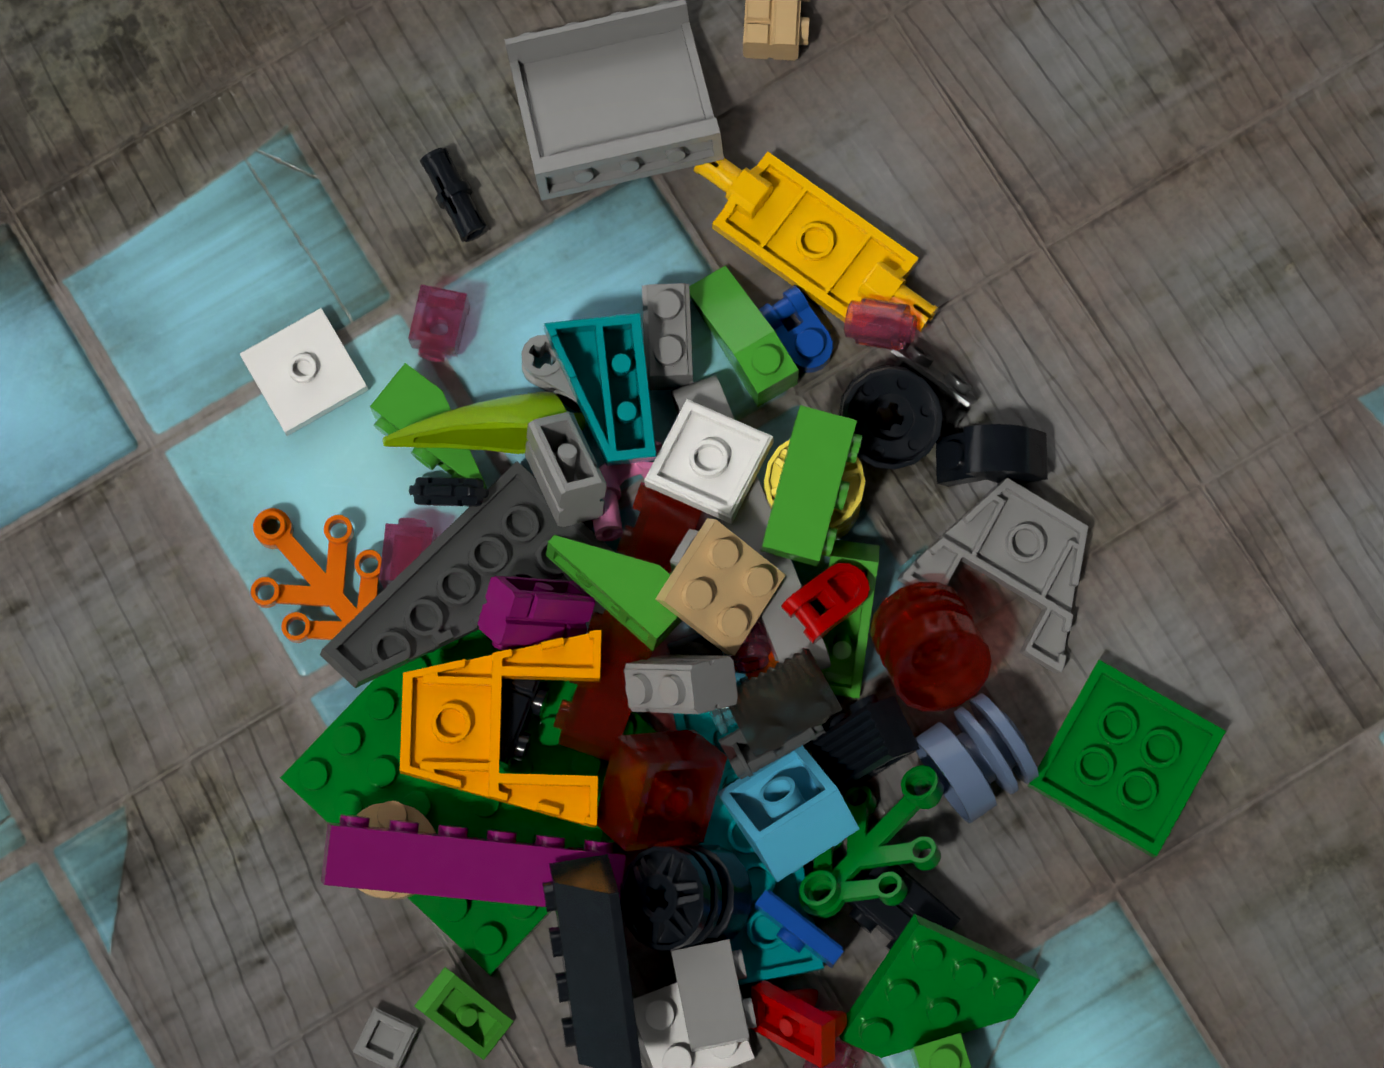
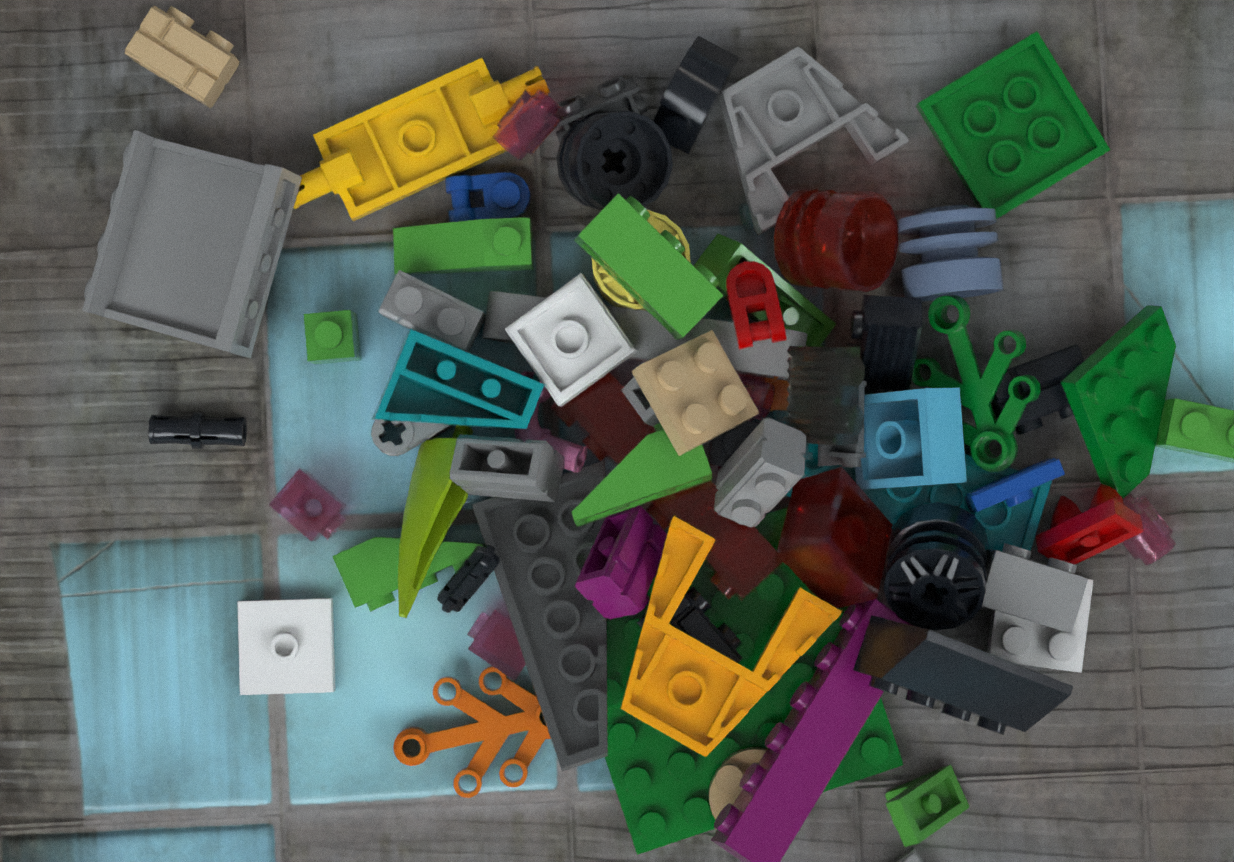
camera: 60 degrees left, 10 degrees up
none -> bright green brick [303,310,361,365]

